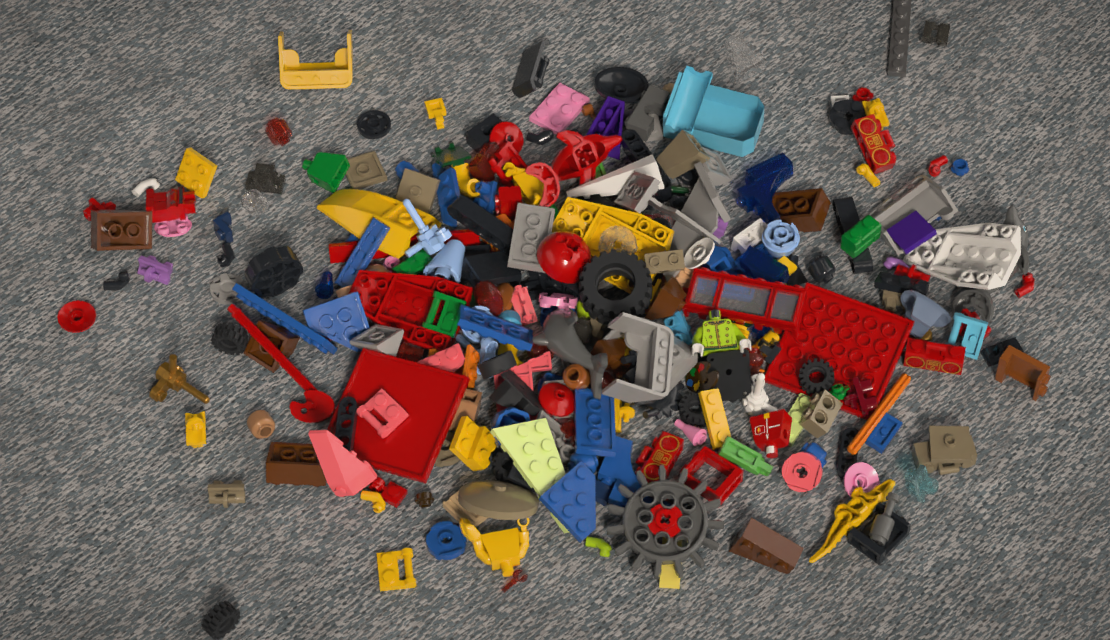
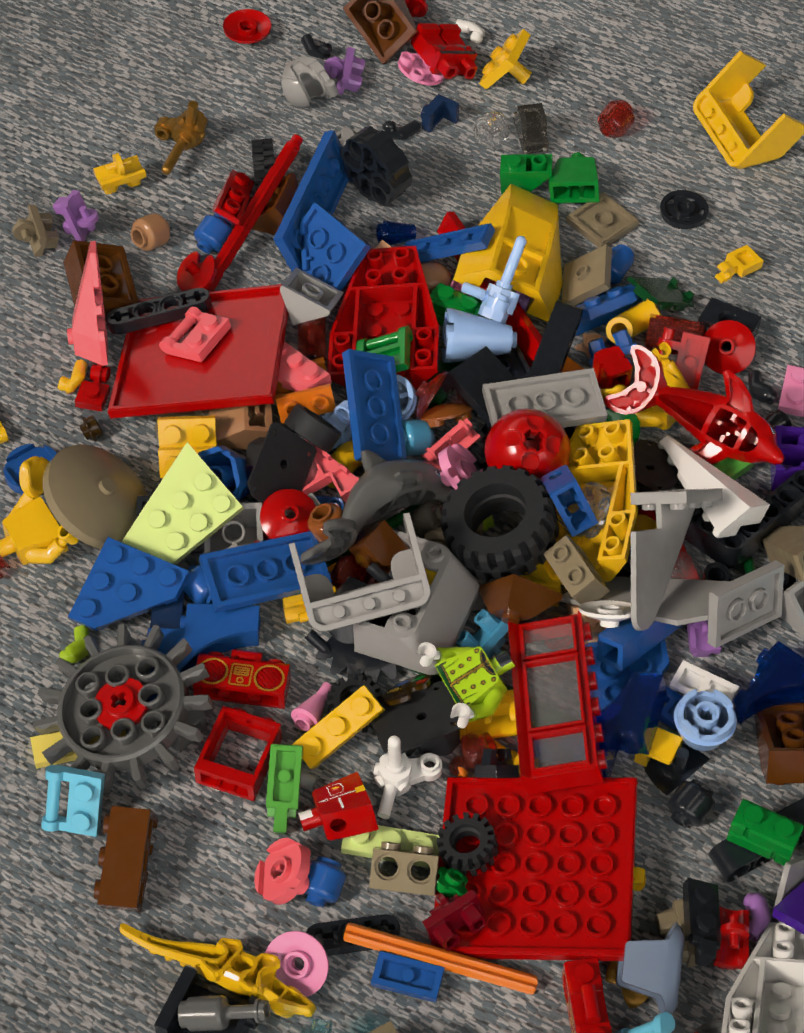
camera: 70 degrees right, 0 degrees up
none -> medium azure plate [41,765,105,837]
none -> medium lavender hips [53,190,99,241]
none -> blue head [194,213,232,254]
none -> red slope [212,169,255,225]
none -> light grey helmet [281,56,339,108]
none -> green slope [500,154,553,194]
none -> blue torso [541,465,599,537]

